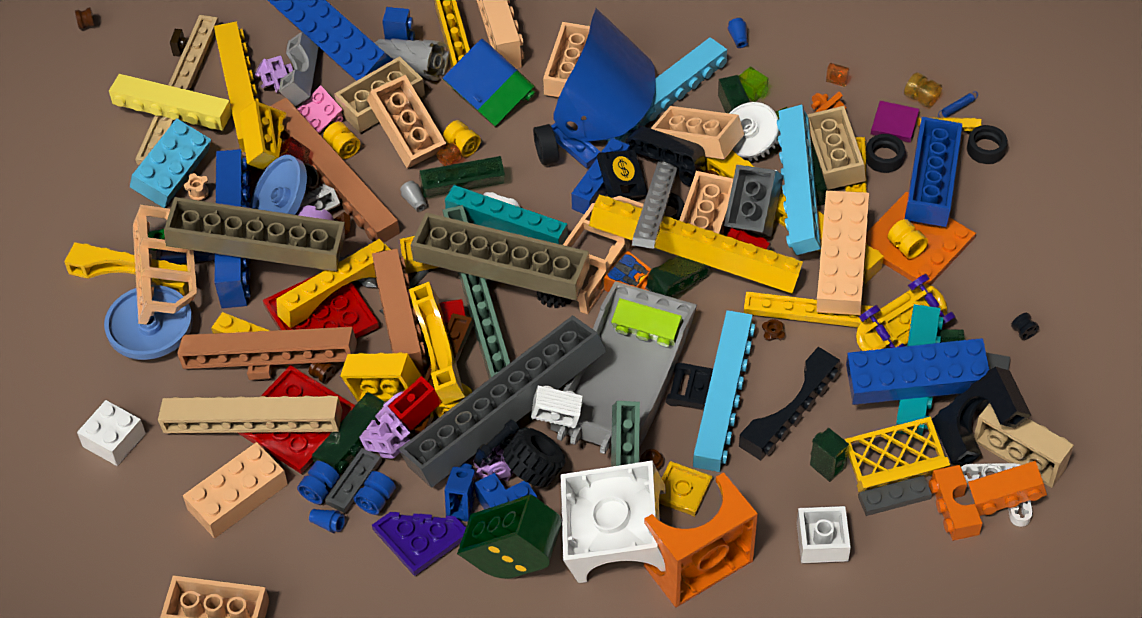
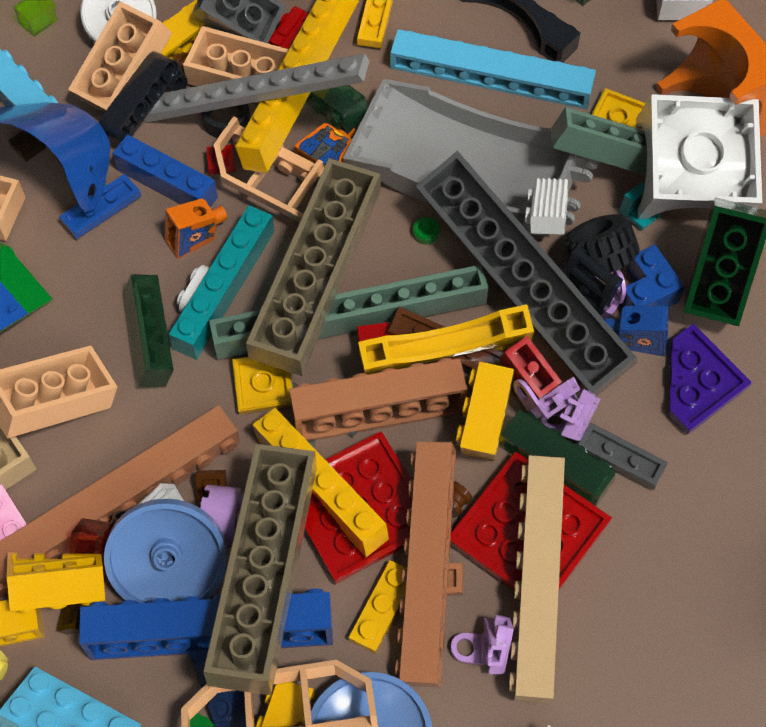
camera: 90 degrees left, 10 degrees up
light nougat brick [183,442,288,539] -> none
light nougat brick [184,173,209,201] -> none
blue wheel [297,461,340,504] -> none
blue cone [309,509,345,533] -> none
yellow wheel [323,121,361,159] -> none
blue wheel [354,471,396,515] -> none
light grey cone [400,181,427,212] -> none
clear orange wheel [437,143,462,168] -> none
yellow wheel [443,120,481,157] -> none
black tyre [533,124,559,165] -> none
black container [597,150,647,199] -> none
lime brick [611,298,684,347] -> none
black plate [666,363,713,410] -> none
clear green brick [718,75,750,113] -> none
reddish brown plate [762,319,785,340] -> none
none -> orange torso [165,199,227,259]
none -> lavender piece [450,614,514,674]

